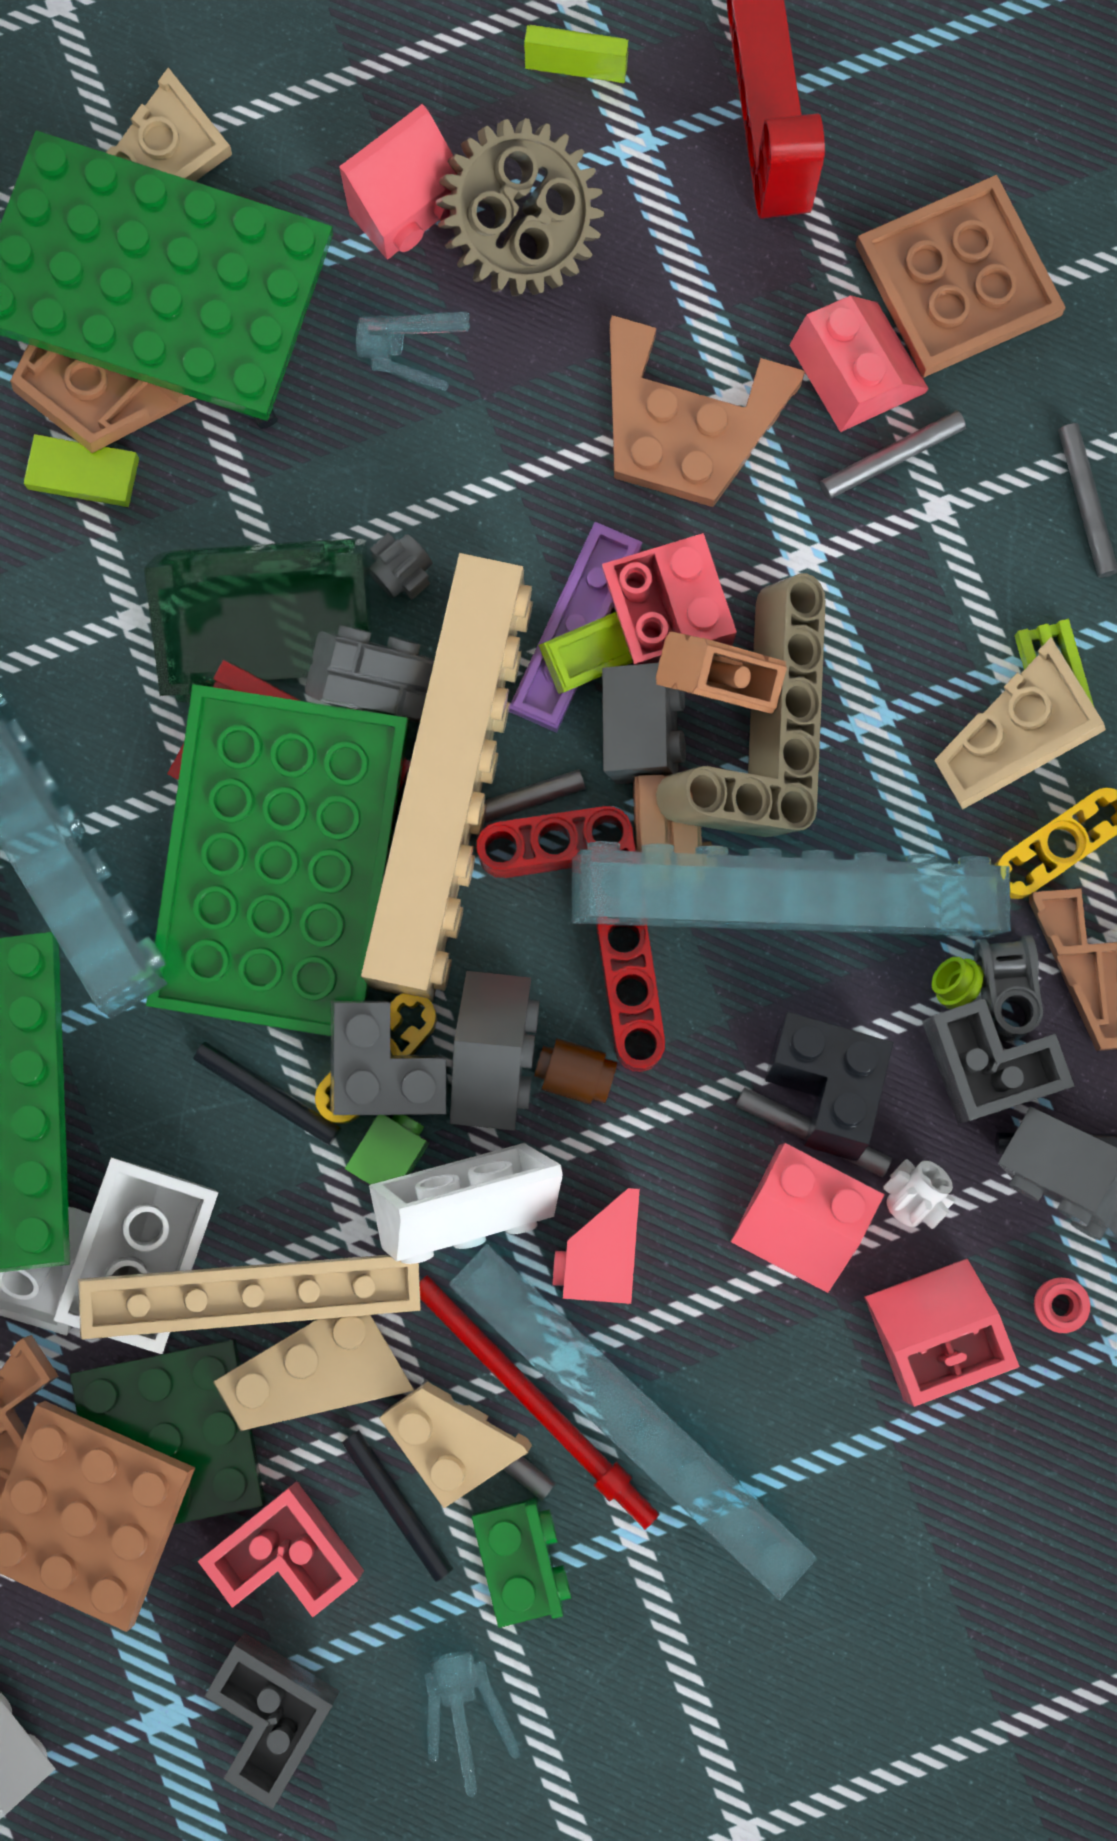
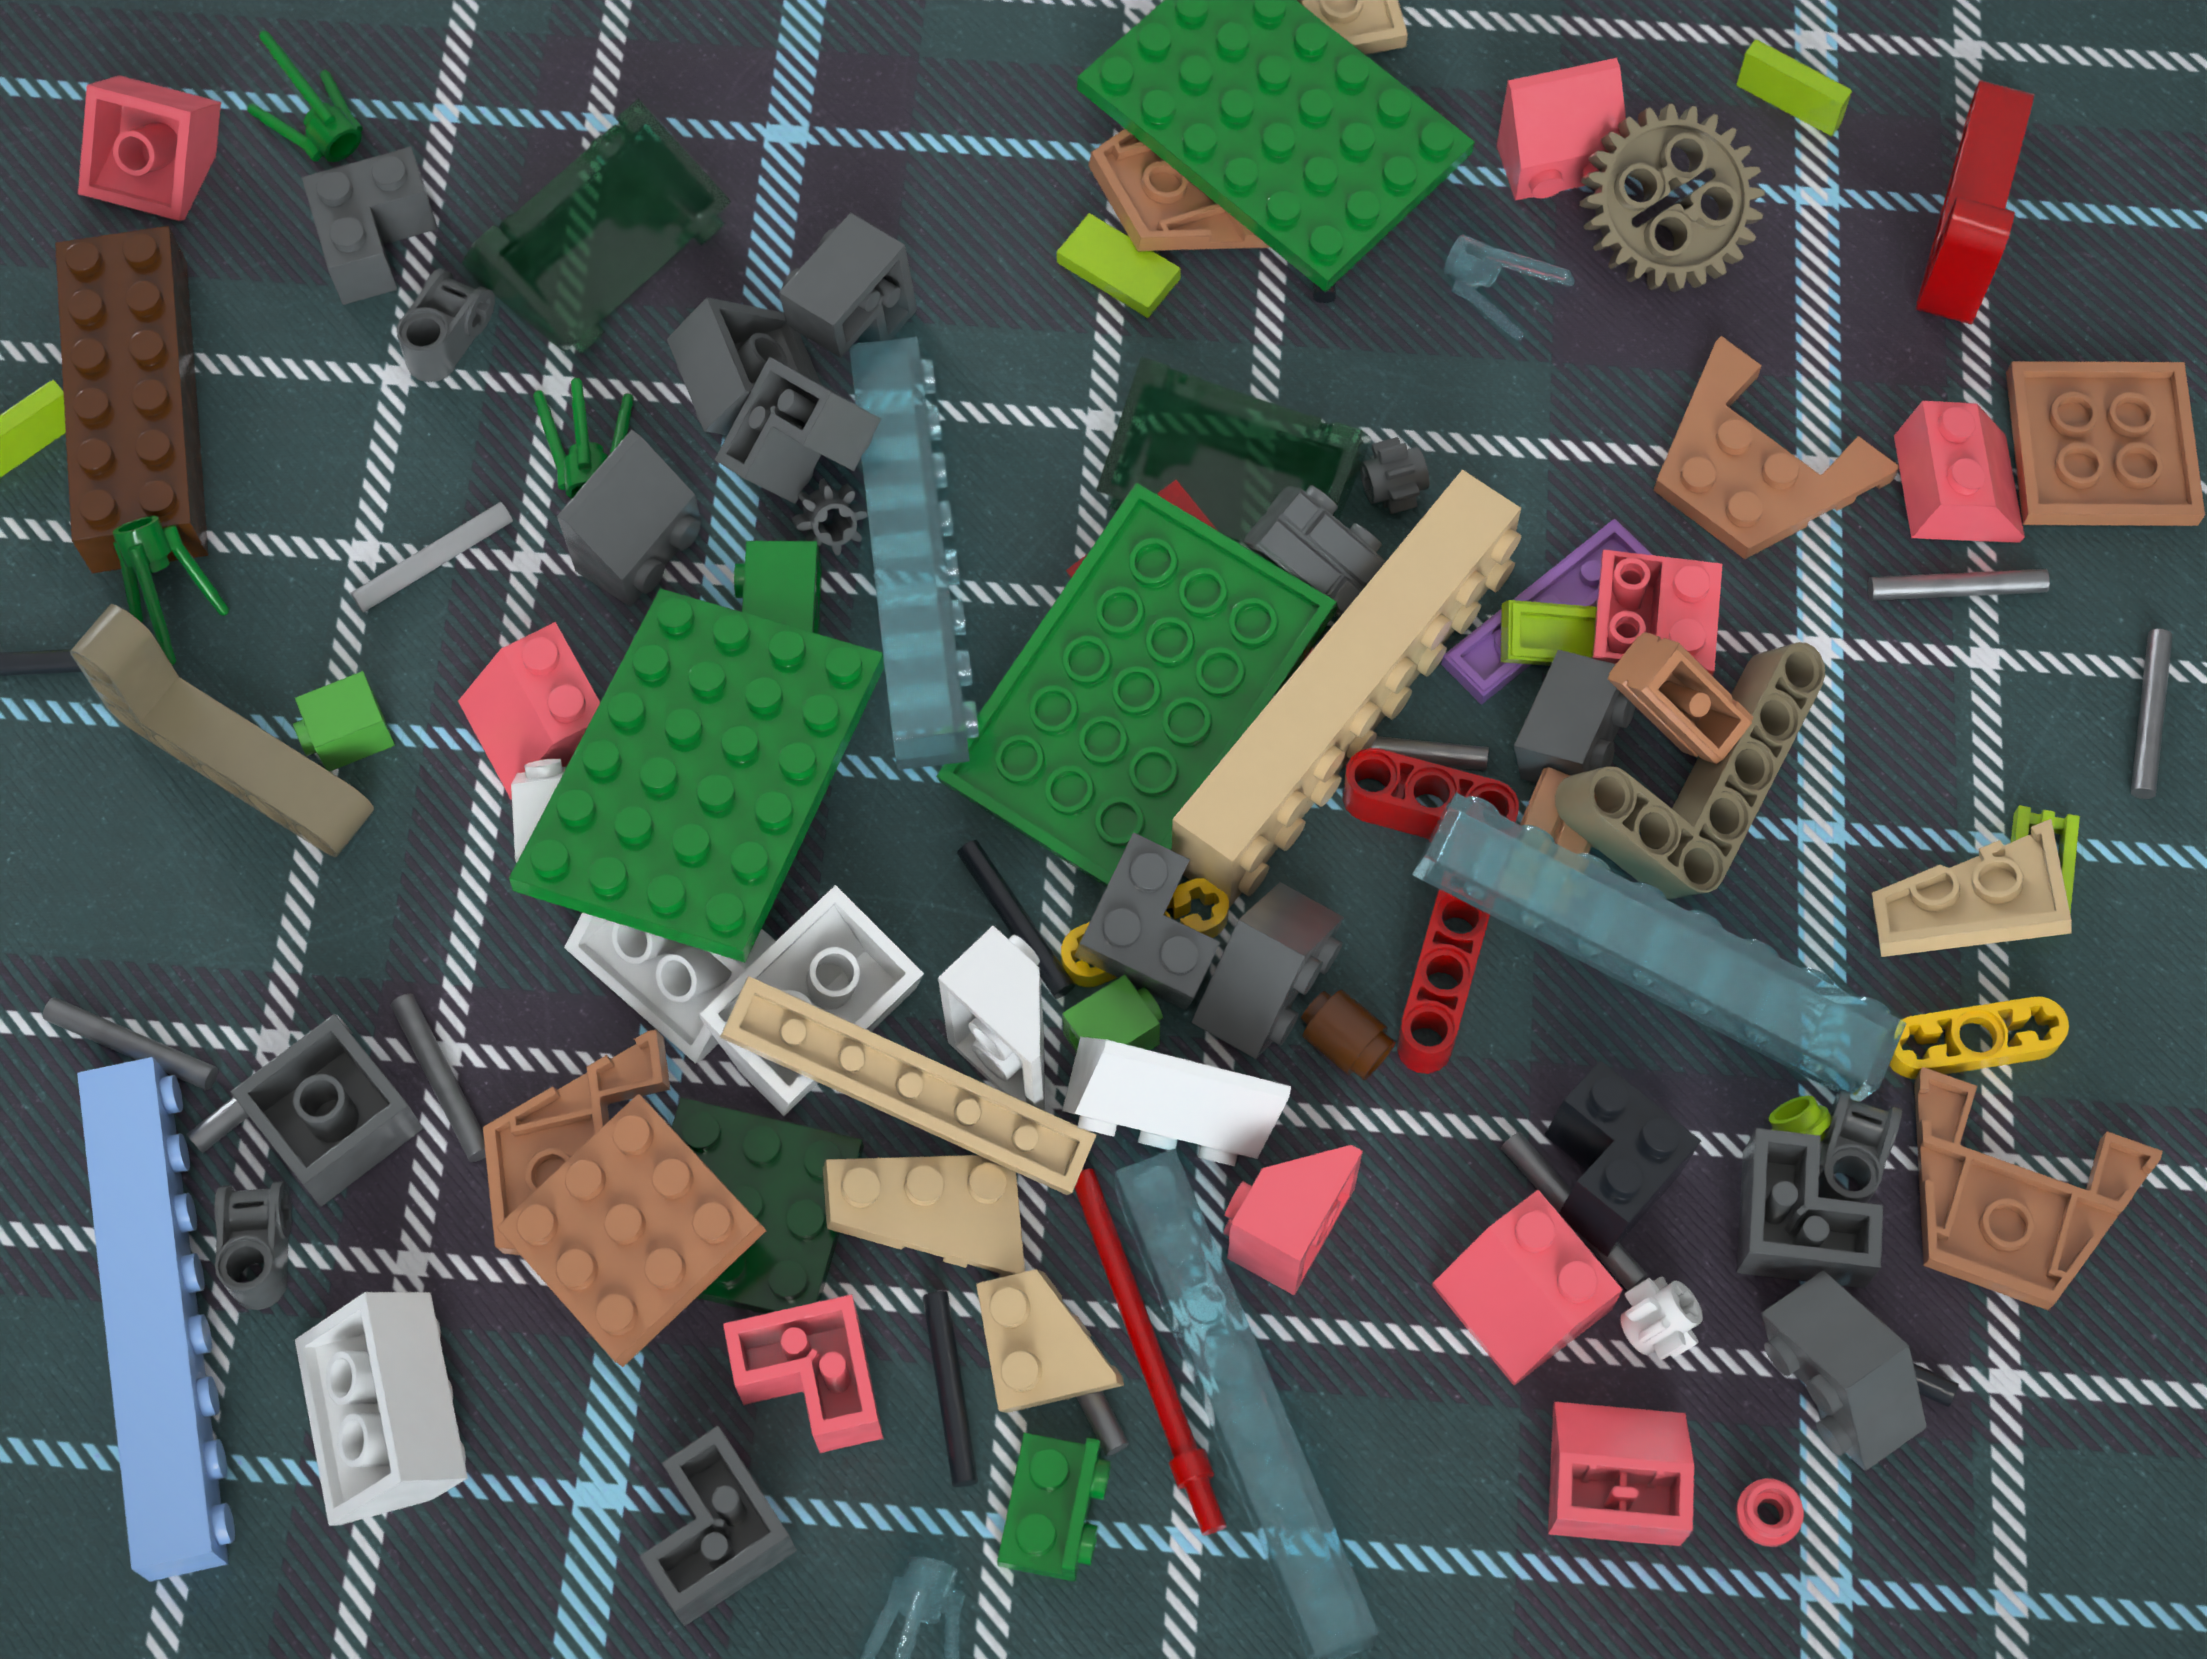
camera: 25 degrees right, 15 degrees down
none -> white slope [938,926,1045,1111]

